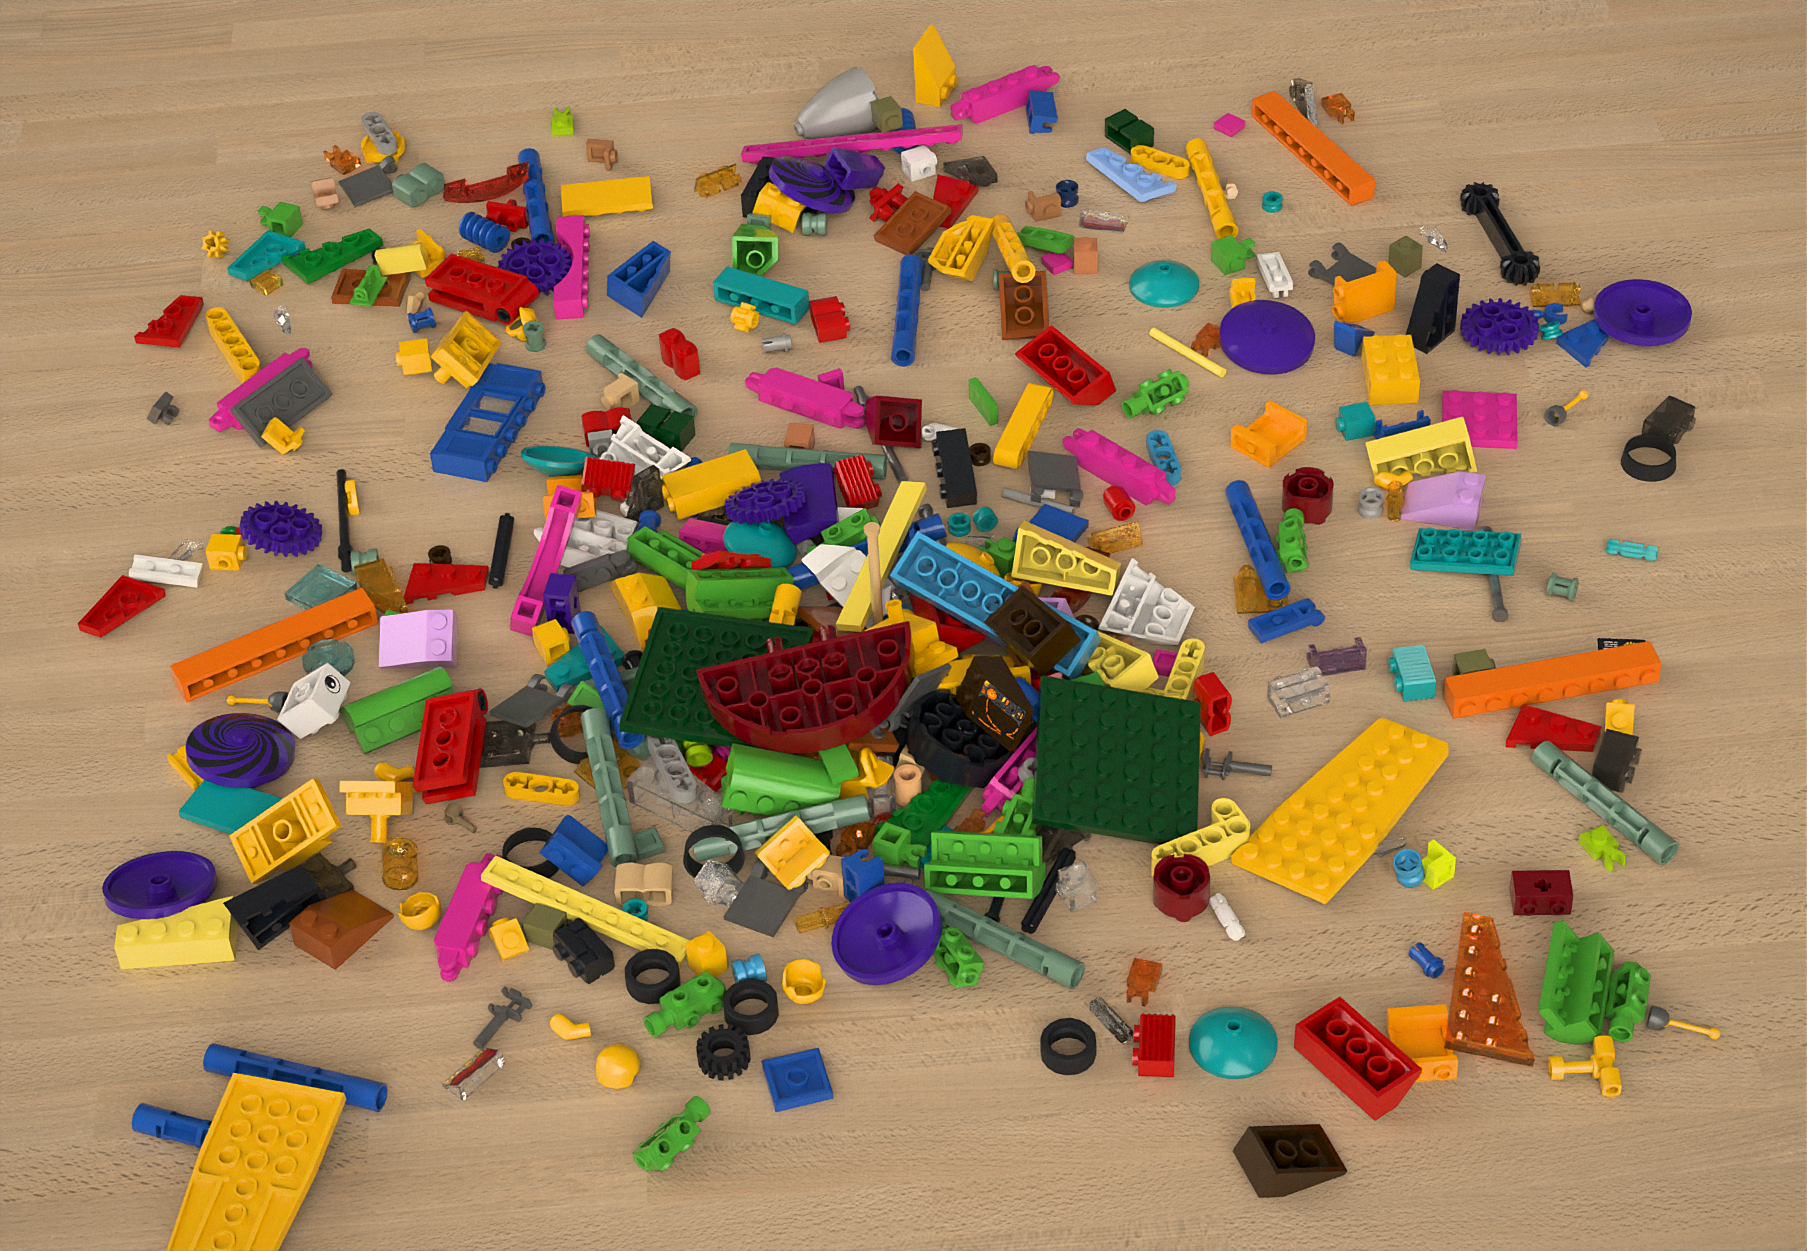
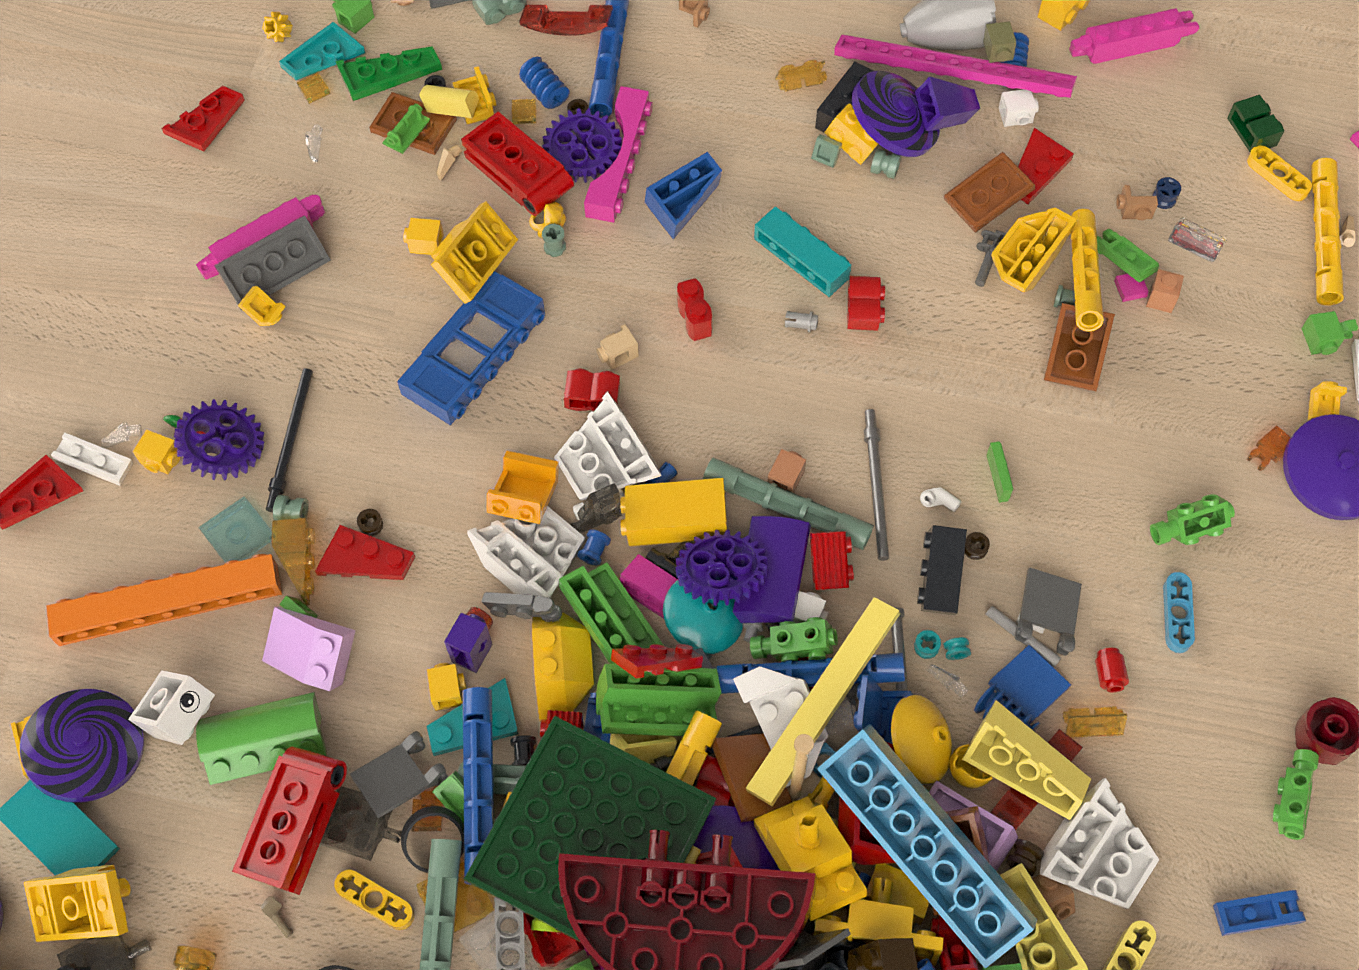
camera: 15 degrees right, 20 degrees up
flat silver tile [147,392,179,425] -> none
yellow beam [205,307,261,384] -> none
hinge [227,691,289,712] -> none
clear light blue tile [302,639,355,676] -> none
yellow brick [340,781,419,842] -> none
yellow tile [345,480,359,515] -> none
yellow arm [374,762,414,782] -> none
blue bush [407,307,436,333] -> none
red hips [486,199,529,232] -> none
black axle [488,513,514,589] -> none
dark pink arch [510,485,582,637] -> none
teal dish [521,446,595,477] -> none
yellow tile [561,176,653,217] -> none
red brick [581,457,635,501] -> none
sand green piece [586,334,697,420] -> none
light grey tile [587,429,612,459] -> none
dark green piece [637,404,696,452] -> none
yellow gear [731,302,760,333] -> none
bright green slope [732,224,779,276] -> none
dark pink hinge [745,367,865,429] -> none
dark pink tile [818,368,844,390] -> none
dark red slope [865,396,922,449] -> none
red hips [869,183,908,222] -> none
blue piece [891,255,923,367] -> none
clear smoke wing [943,156,998,187] -> none
bright green brick [978,537,1016,579] -> none
dark brown slope [984,585,1081,677] -> none
yellow beam [993,383,1054,470] -> none
red slope [1015,325,1116,405] -> none
blue hinge [1025,90,1058,134] -> none
dark pink hinge [1062,428,1176,506] -> none
light blue wing [1086,147,1177,202] -> none
teal dish [1129,260,1199,308] -> none
light yellow bar [1149,328,1226,377] -> none
dark pink tile [1152,649,1178,677] -> none
blue piece [1225,480,1290,600] -> none
light orange panel [1231,400,1307,468] -> none
clear yellow hinge [1233,565,1289,614] -> none

